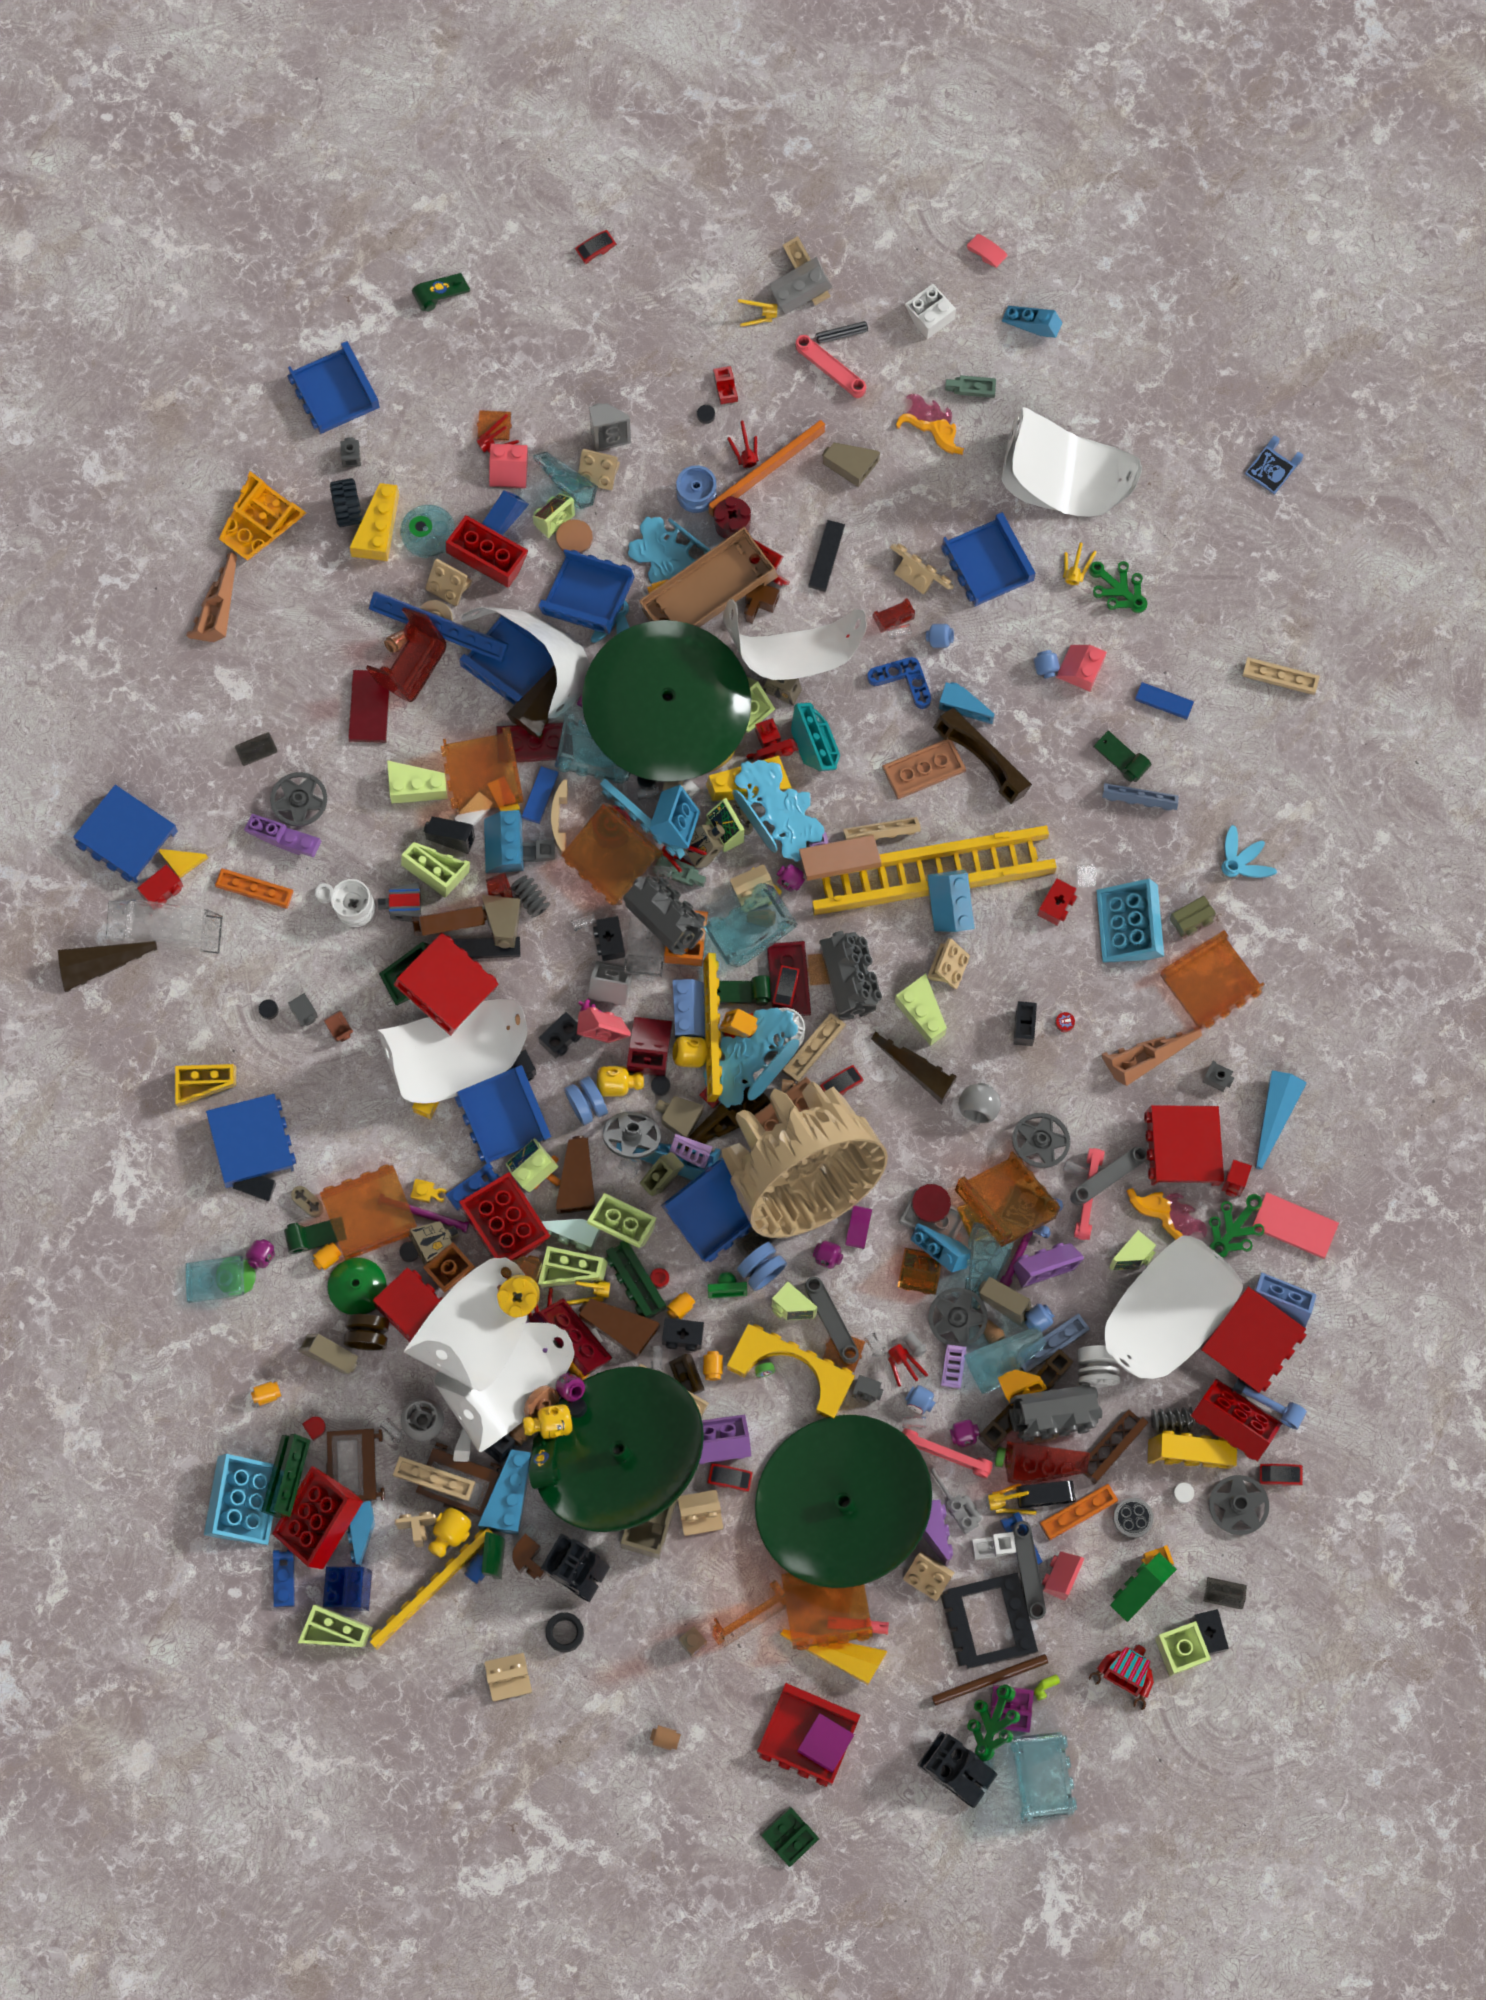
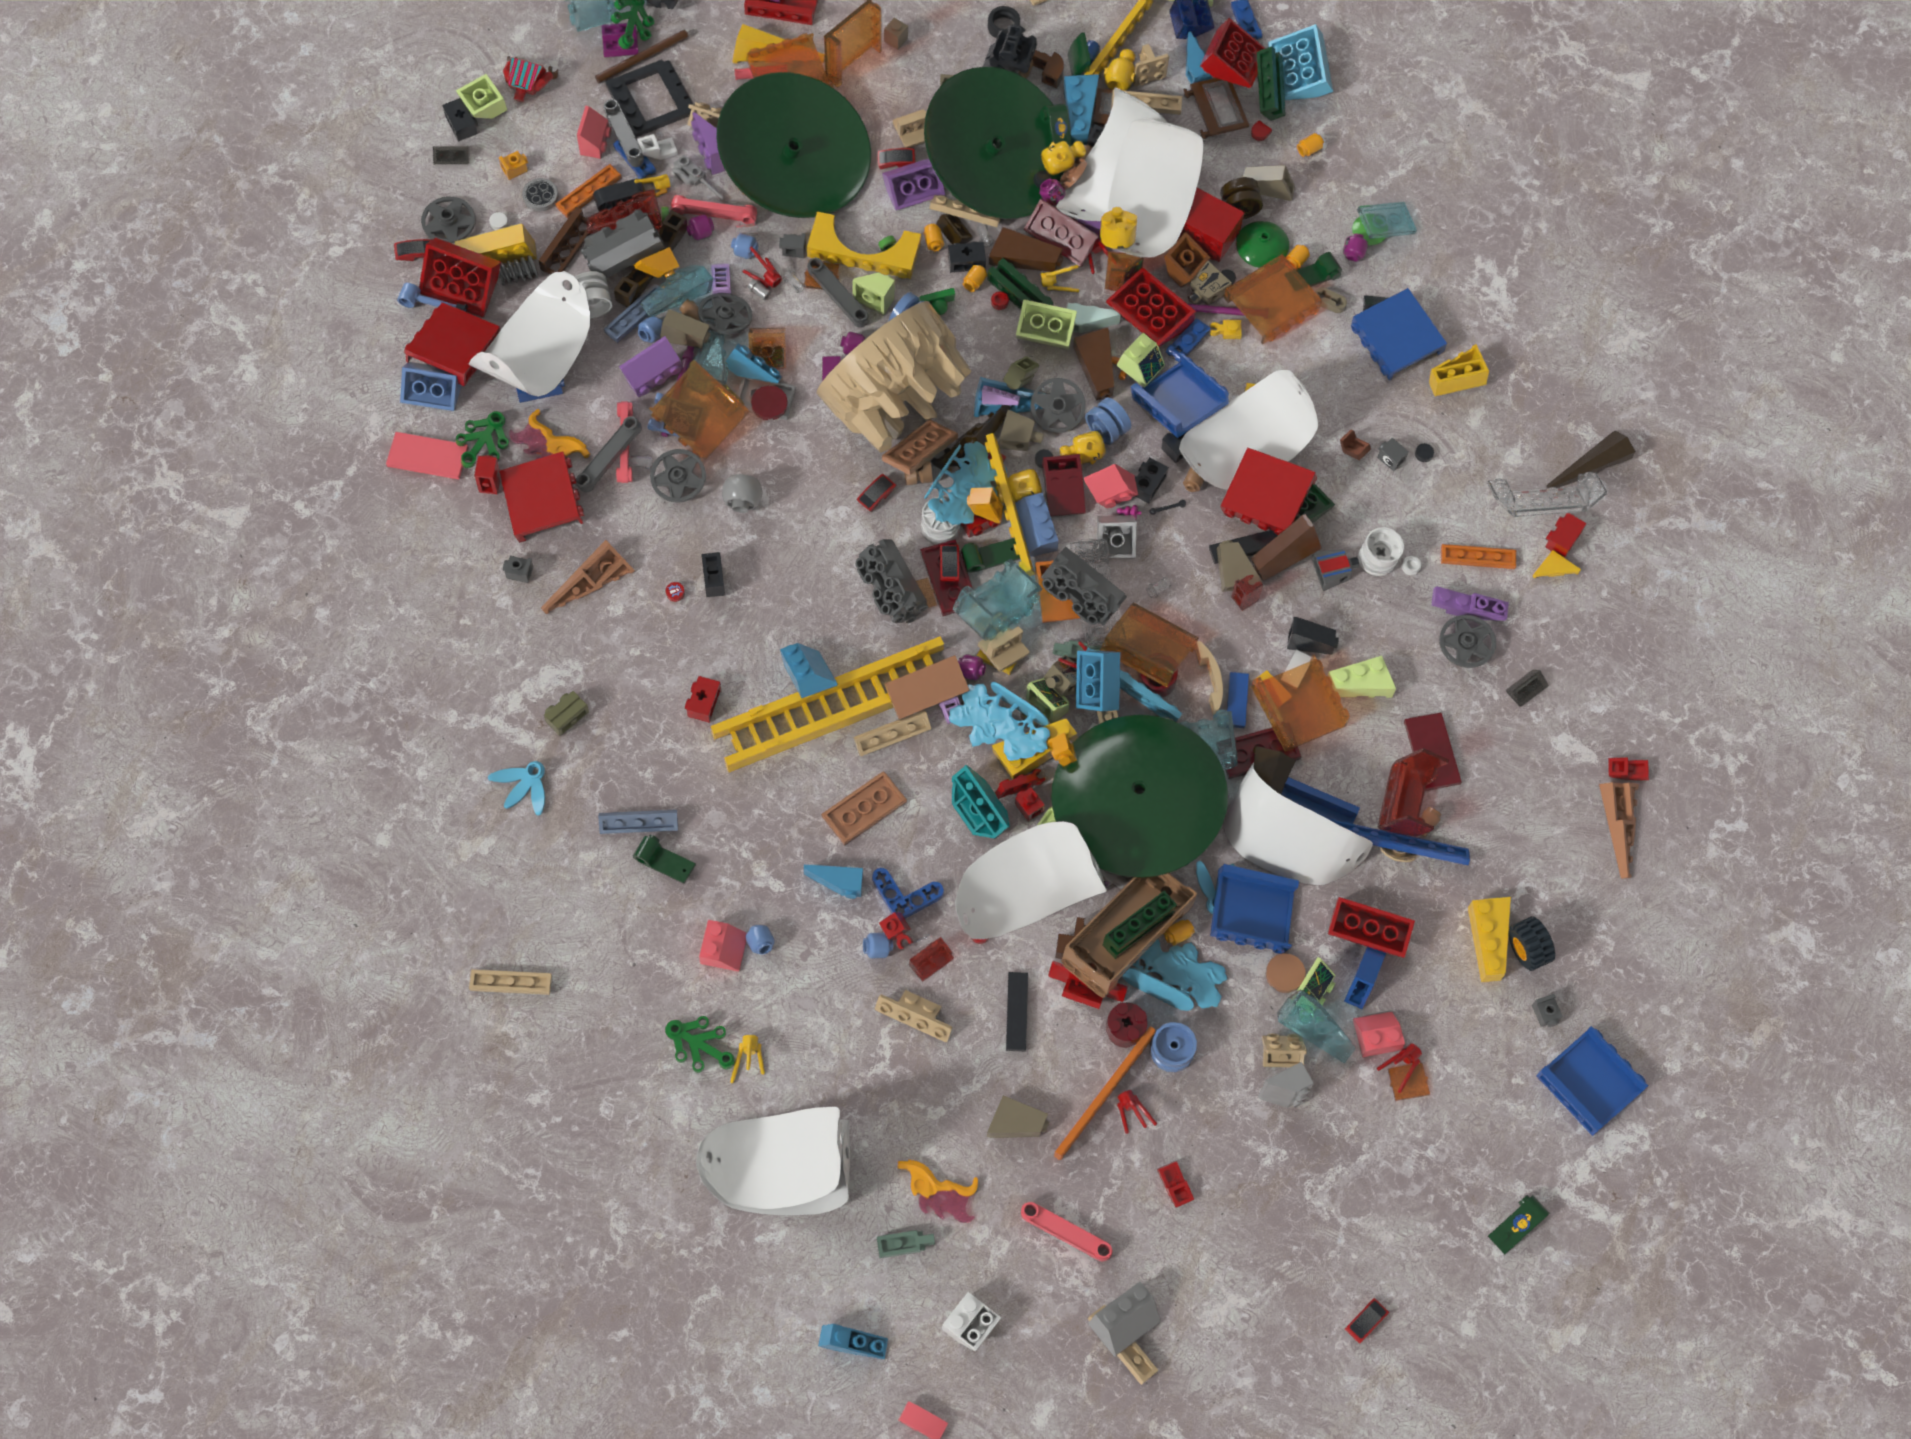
camera: 165 degrees right, 5 degrees down
blue panel [73,785,178,884] -> none
light orange wedge [219,471,307,561] -> none
clear light blue tile [400,505,456,558] -> none
yellowish green wedge [401,842,470,898] -> none
tan bracket [425,559,472,606] -> none
dark azure slope [484,810,524,874] -> none
dark grey piece [511,875,550,918] -> none
dark grey slope [522,840,555,862] -> none
yellowish green wedge [538,1246,608,1288] -> none
black brick [593,916,625,961] -> none
blue panel [661,1158,752,1262] -> none
black tile [697,405,715,424] -> none
yellow plant [737,299,777,327] -> none
tan plate [783,1013,846,1083] -> none
black axle [815,321,868,343] -> none
dark brown wedge [871,1032,957,1105] -> none
yellowish green wedge [895,973,947,1046] -> none
tan bracket [927,938,970,989] -> none
dark brown arch [933,707,1032,805] -> none
blue panel [941,512,1036,607] -> none
lime arm [1034,1674,1060,1701] -> none
clear slope [1076,864,1097,888] -> none
medium azure slope [1096,879,1164,963] -> none
yellowish green slope [1109,1230,1156,1270] -> none
green wedge [1110,1552,1177,1622] -> none
blue tile [1135,682,1194,720] -> none
clear orange panel [1160,930,1265,1030] -> none
flag [1245,436,1304,495] -> none
dark azure wedge [1255,1070,1306,1169] -> none
none -> red brick [879,912,913,950]
none -> light orange brick [1047,733,1077,766]
none -> dark green brick [1102,891,1177,959]
none -> black hinge [1149,500,1186,515]
none -> red slope [1608,757,1649,780]

